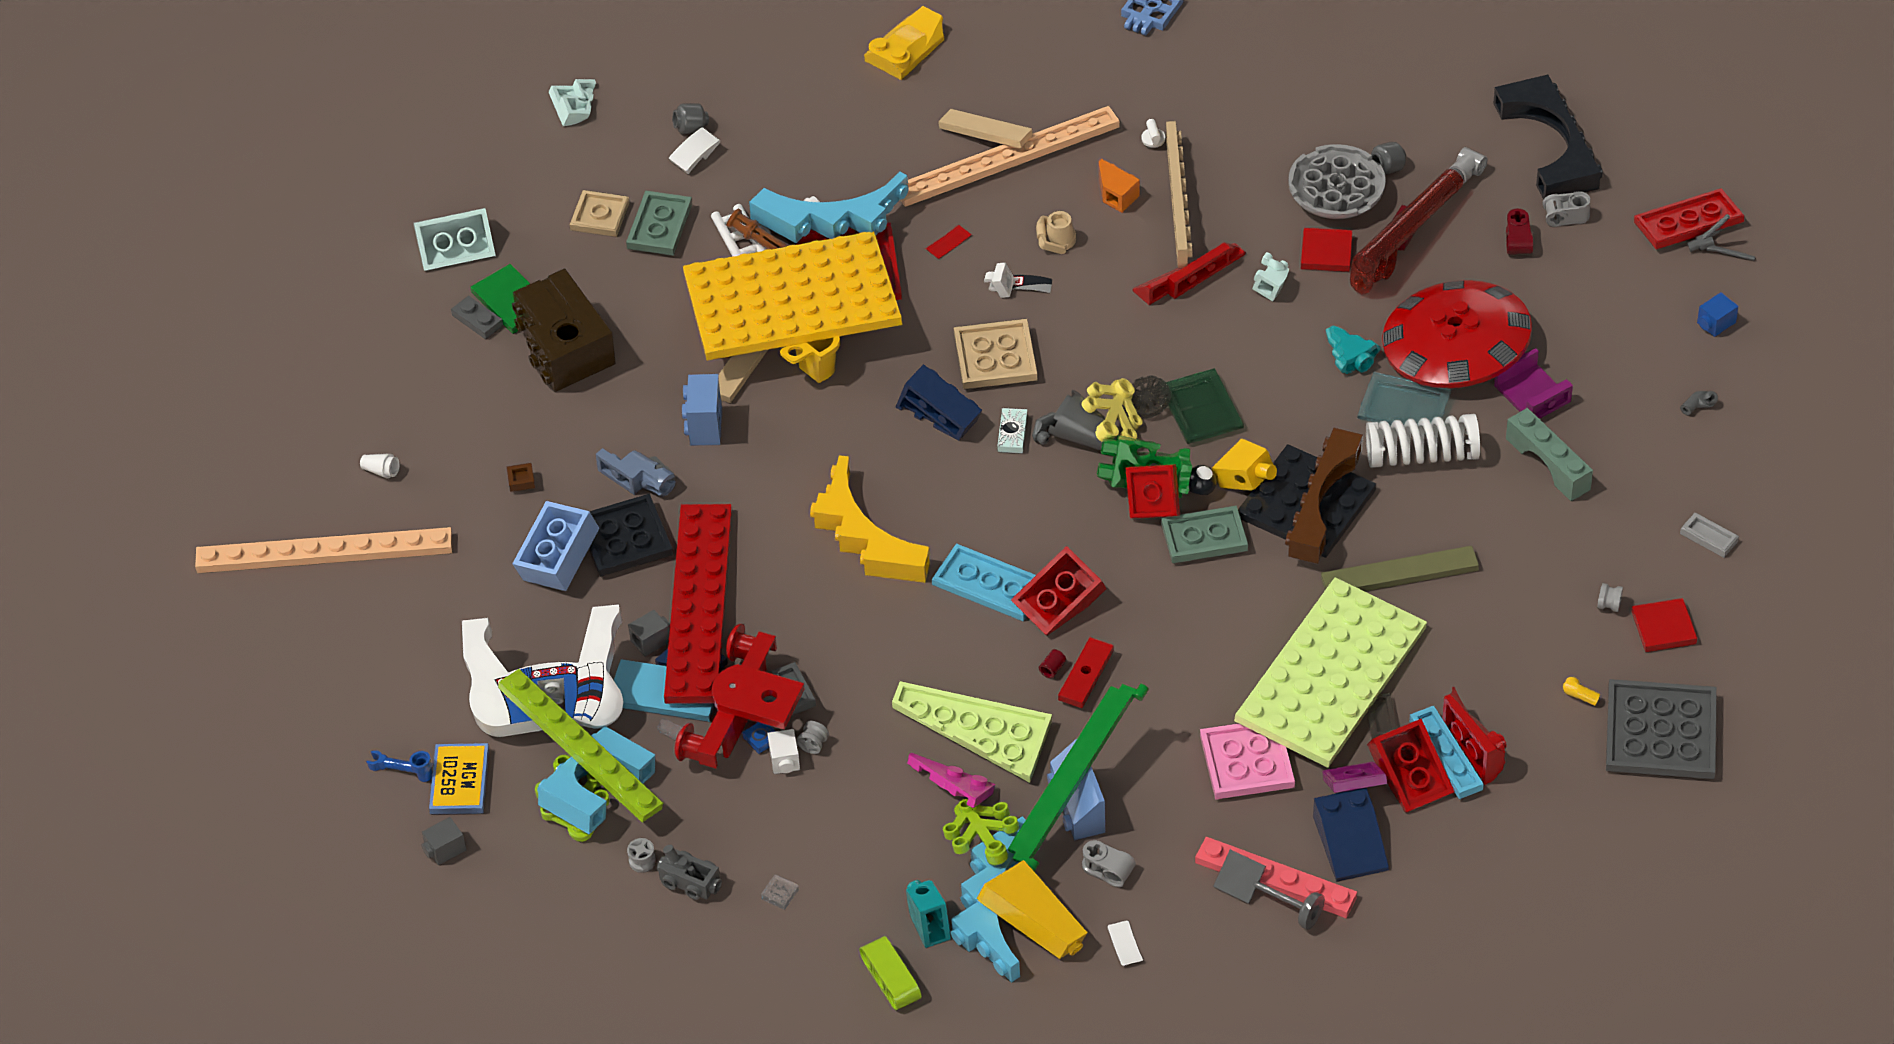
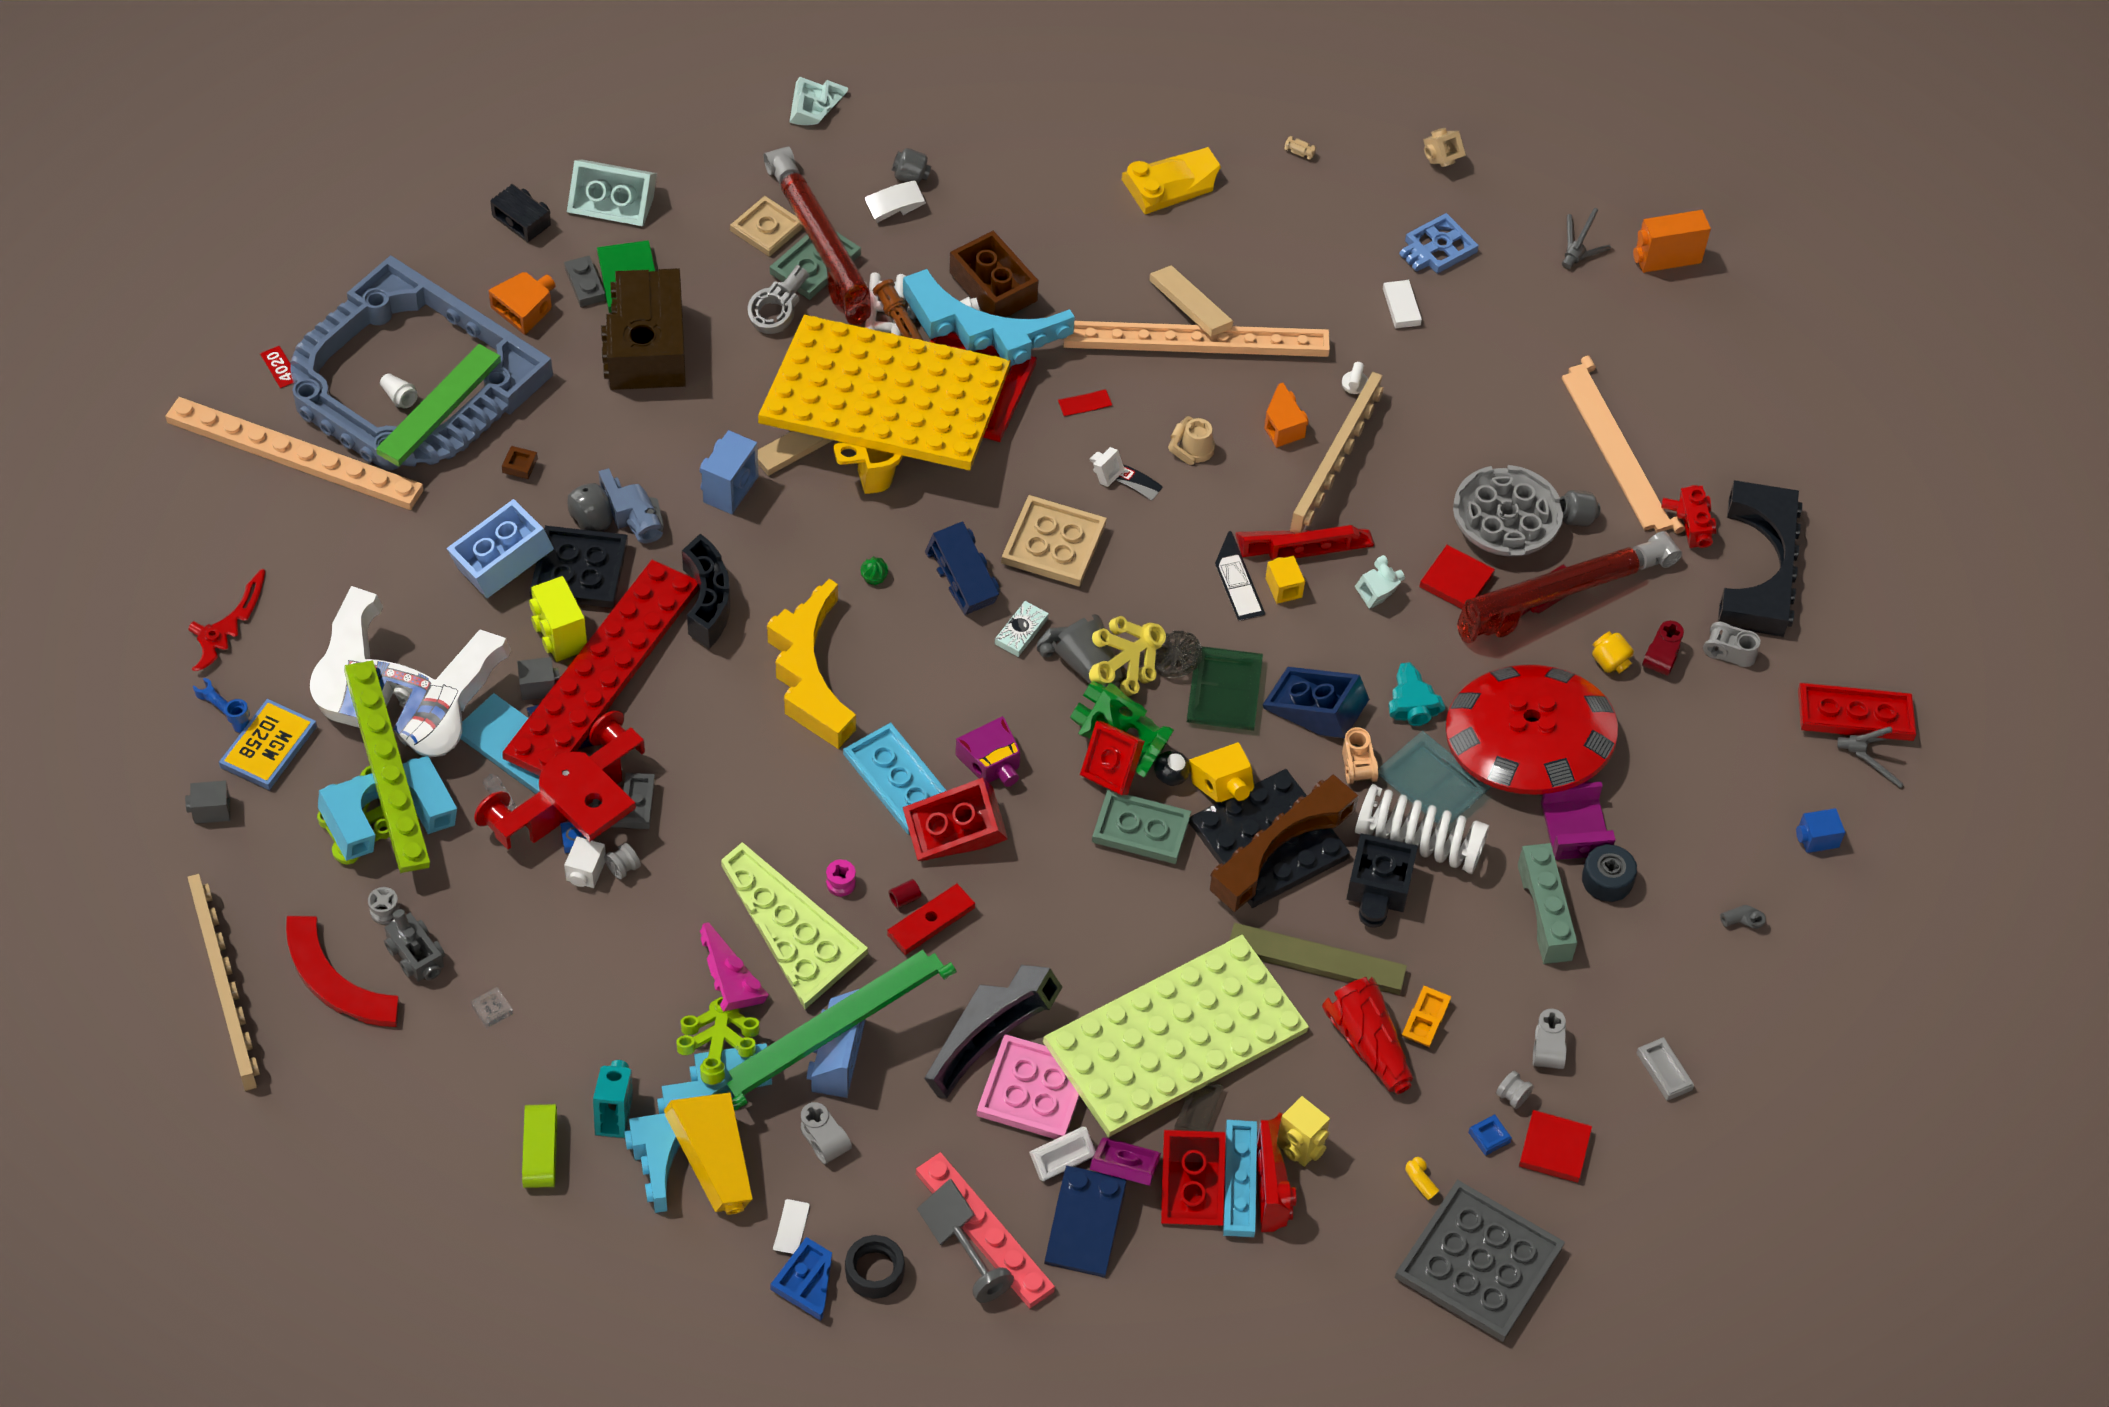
camera: 20 degrees right, 5 degrees up
none -> tan plate [187,874,260,1091]
none -> red piece [188,569,265,671]
none -> red sticker [259,346,293,388]
none -> red tile [286,916,399,1027]
none -> sand blue arch [291,255,553,470]
none -> bright green tile [376,344,501,467]
none -> orange torso [489,272,556,335]
none -> black brick [490,184,551,243]
none -> neon yellow brick [529,576,587,662]
none -> dark grey helmet [567,483,612,532]
none -> black brick [682,534,730,649]
none -> light grey pin [747,265,810,334]
none -> clear red piece [763,146,871,325]
none -> blue wing [770,1237,832,1321]
none -> dark pink wheel [826,859,856,897]
none -> black tyre [845,1235,905,1299]
none -> green plate [860,556,888,585]
none -> black arch [924,965,1063,1099]
none -> reddish brown brick [949,230,1039,318]
none -> magenta torso [955,716,1020,787]
none -> white tile [1029,1127,1096,1181]
none -> sticker [1215,531,1265,621]
none -> dark blue slope [1263,667,1370,738]
none -> yellow brick [1265,556,1305,604]
none -> light yellow brick [1277,1096,1330,1167]
none -> red cone [1322,977,1413,1095]
none -> light nougat piece [1342,727,1378,784]
none -> black brick [1346,833,1418,928]
none -> white tile [1383,280,1422,329]
none -> light orange slope [1402,986,1451,1048]
none -> blue tile [1468,1114,1512,1156]
none -> light grey piece [1533,1009,1566,1069]
none -> light nougat piece [1562,356,1685,534]
none -> black wheel [1582,844,1637,902]
none -> yellow head [1592,631,1634,674]
none -> red brick [1661,485,1716,548]

